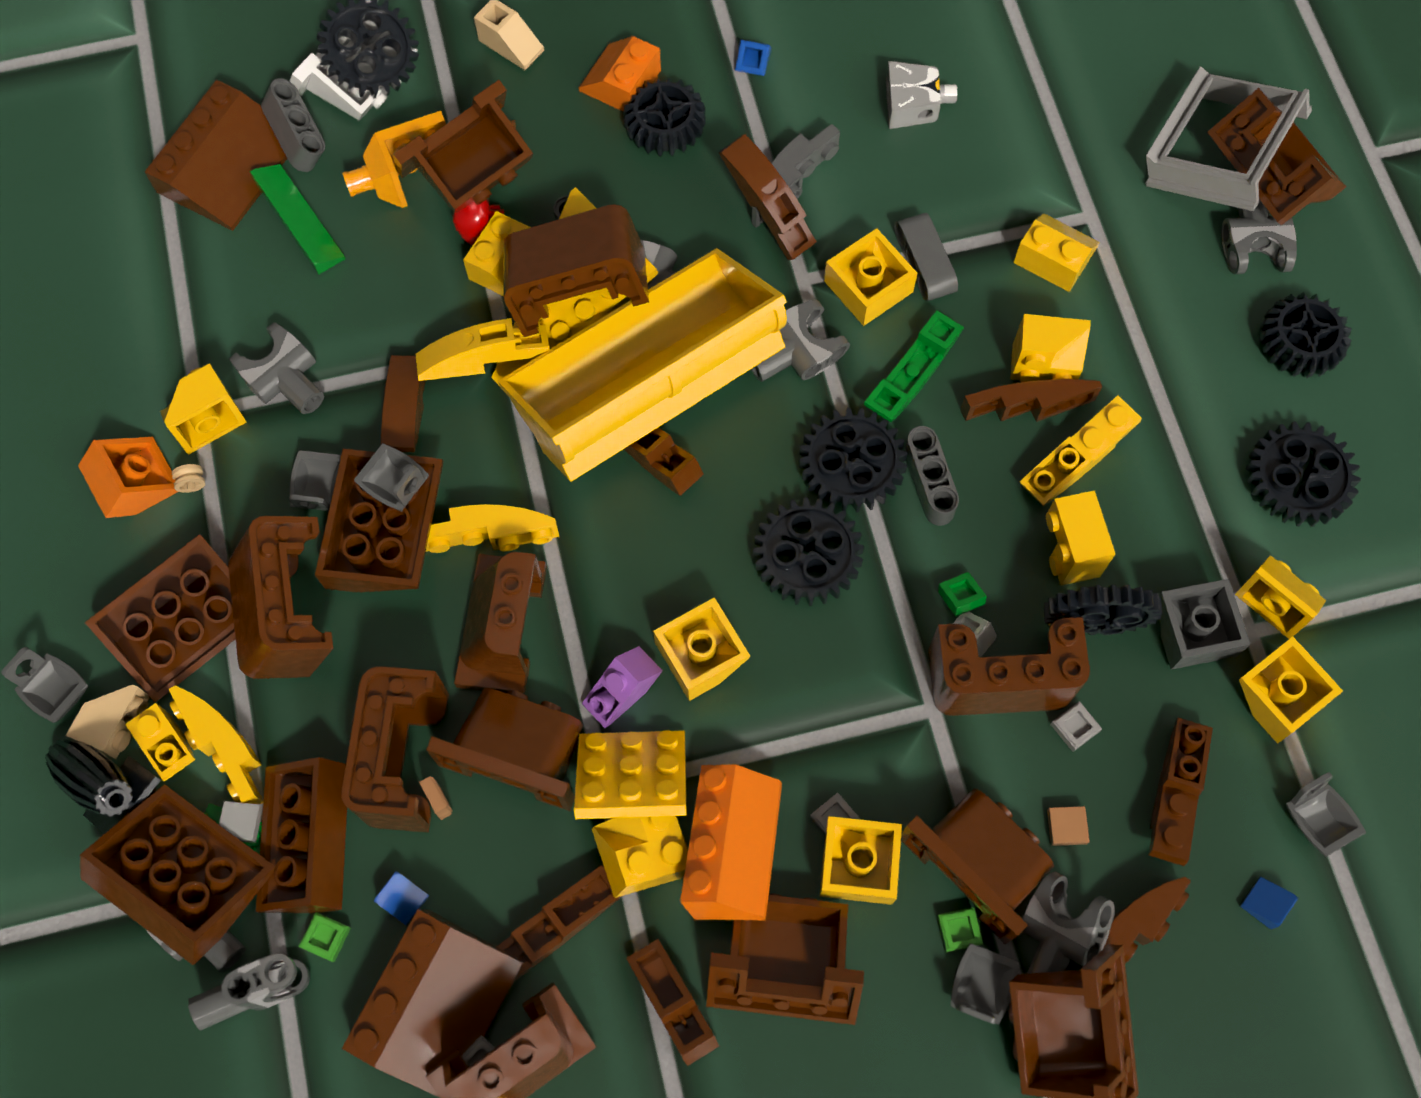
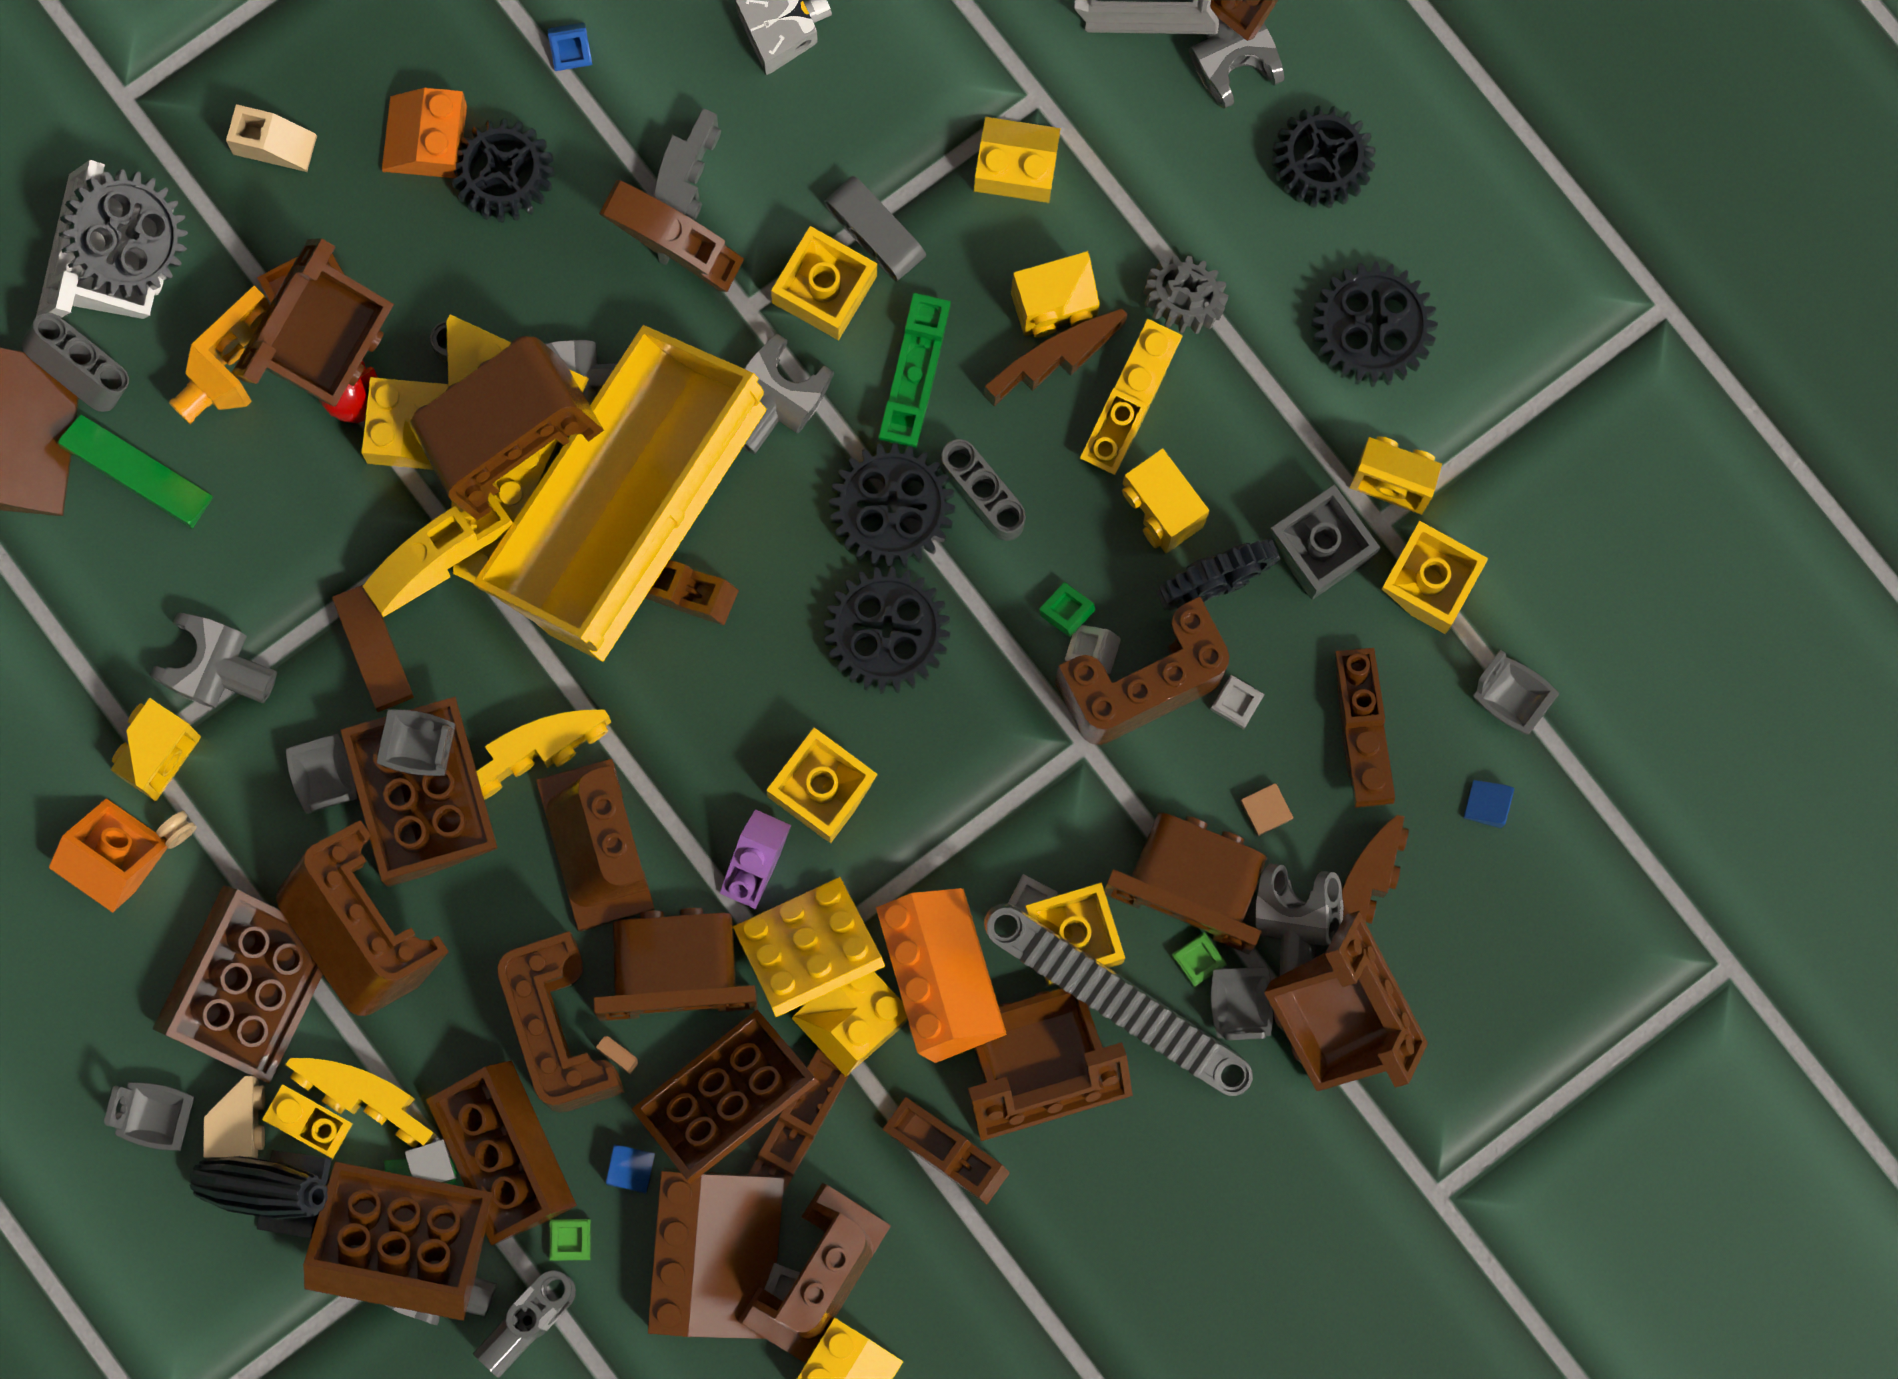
camera: 30 degrees left, 10 degrees up
none -> reddish brown slope [631,1009,818,1184]
none -> dark grey gear [984,904,1253,1096]
none -> dark grey gear [1143,255,1228,334]

